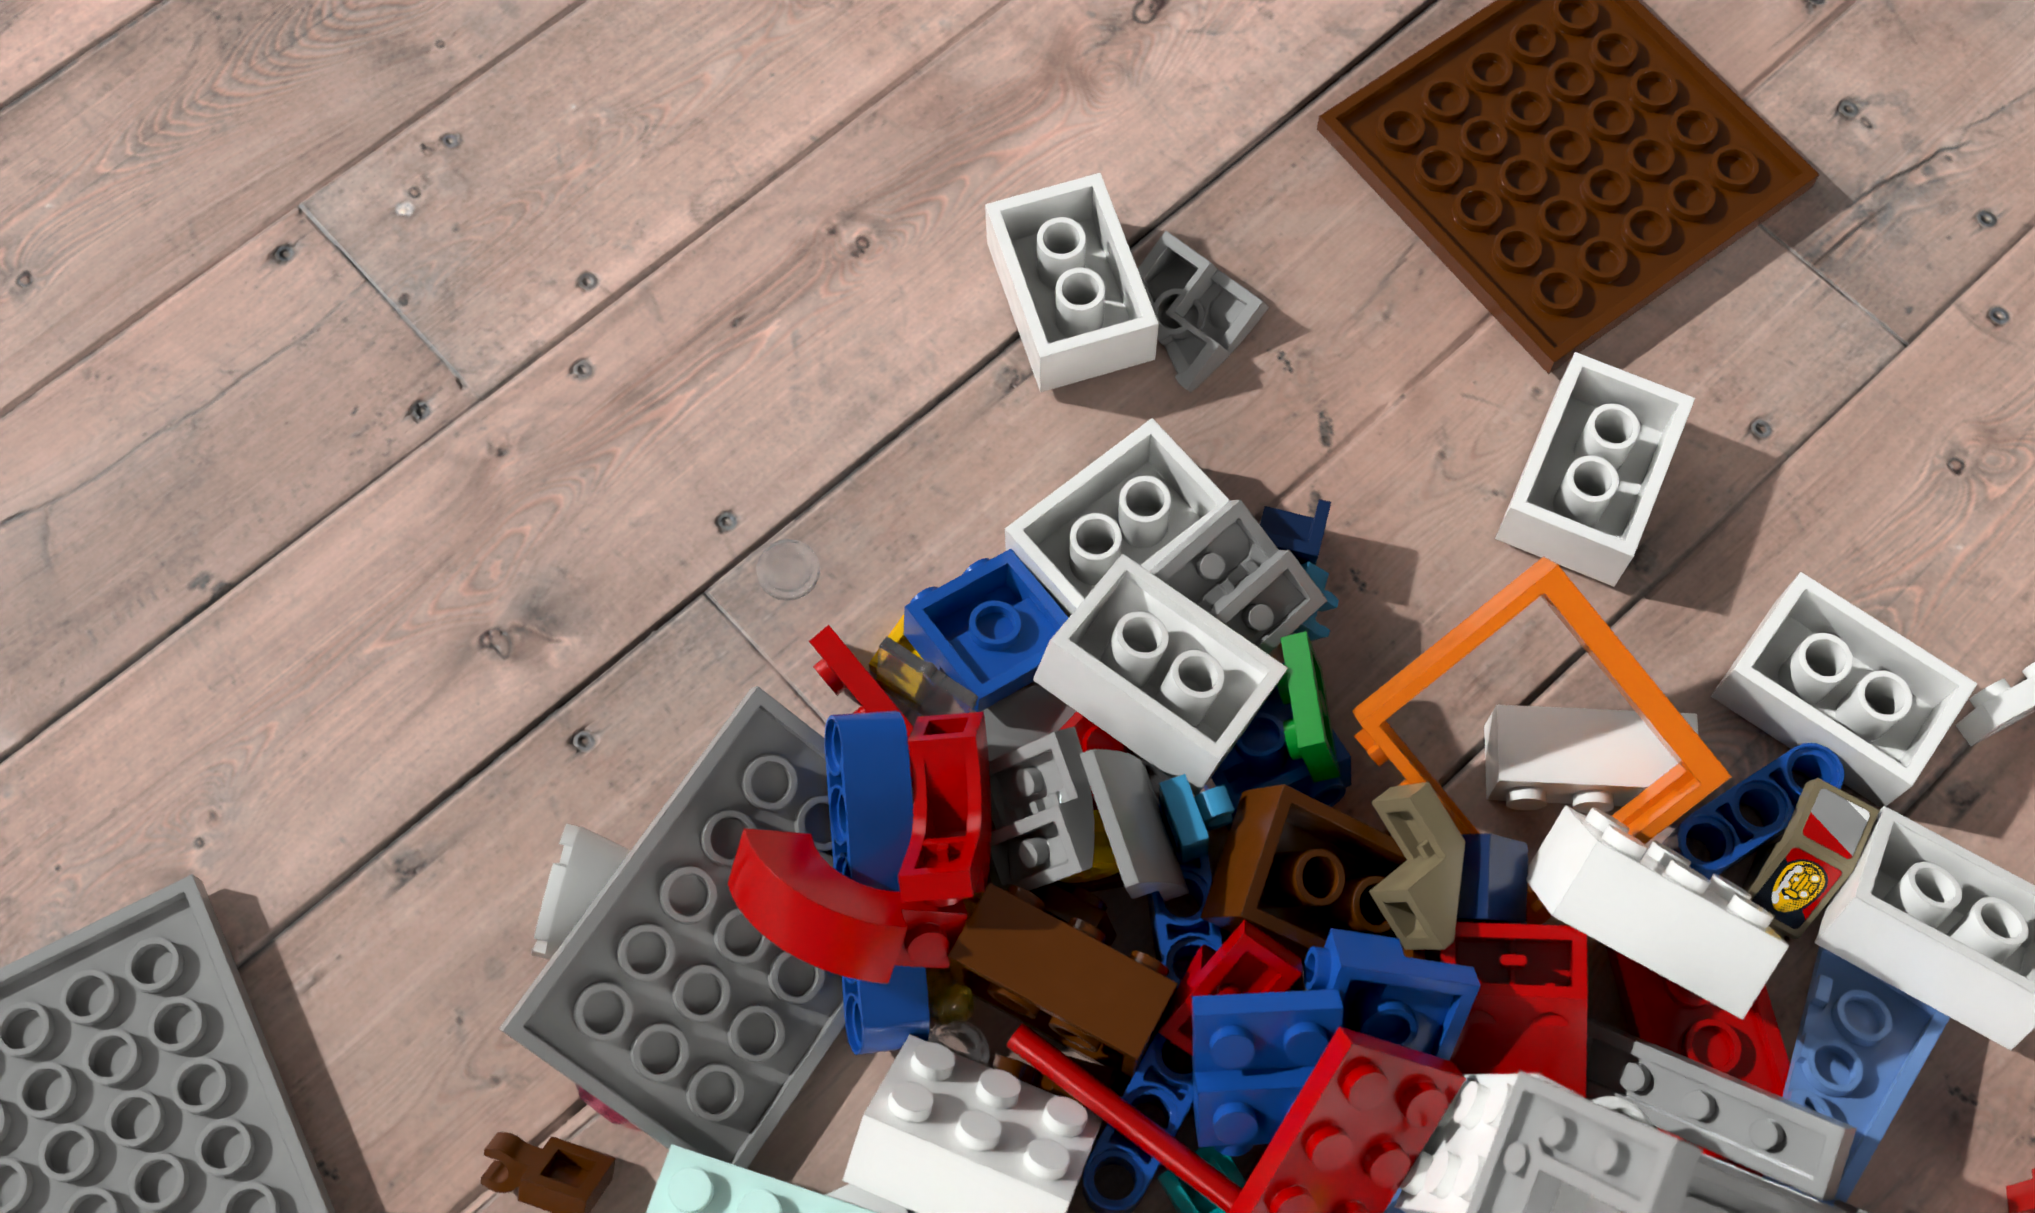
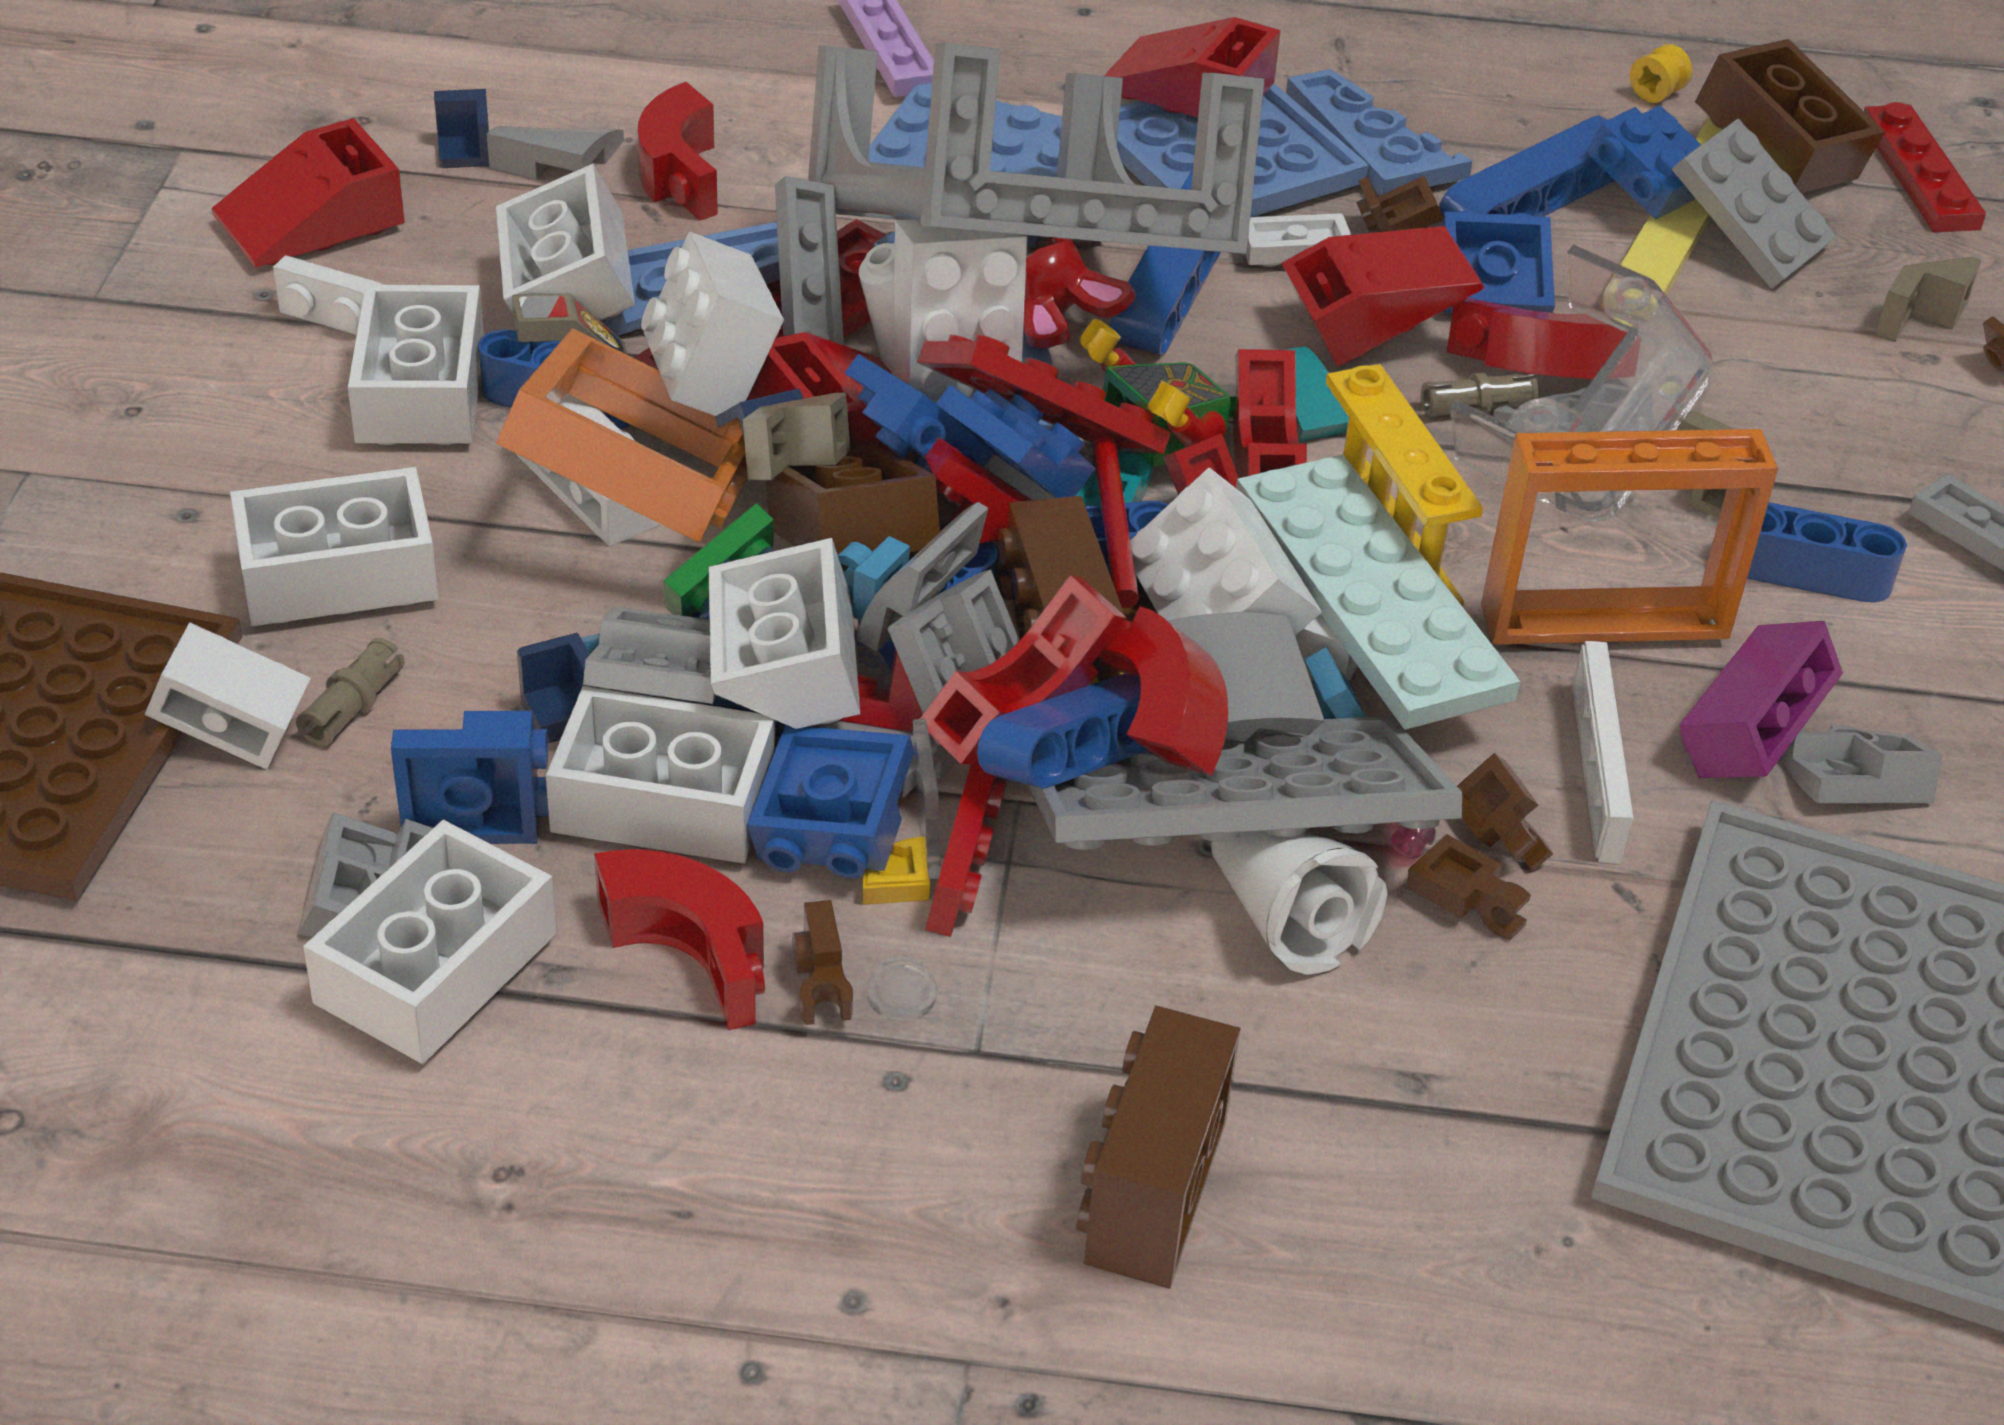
camera: 135 degrees left, 25 degrees down
none -> white brick [145,622,311,770]
none -> dark tan pin [296,638,405,747]
none -> blue plate [390,711,549,844]
none -> red arch [594,849,765,1030]
none -> reddish brown plate [792,900,853,1025]
none -> reddish brown brick [1076,1005,1241,1289]
none -> light grey slope [1168,612,1325,742]
none -> dark azure tile [1304,647,1367,719]
none -> reddish brown plate [1406,834,1531,940]

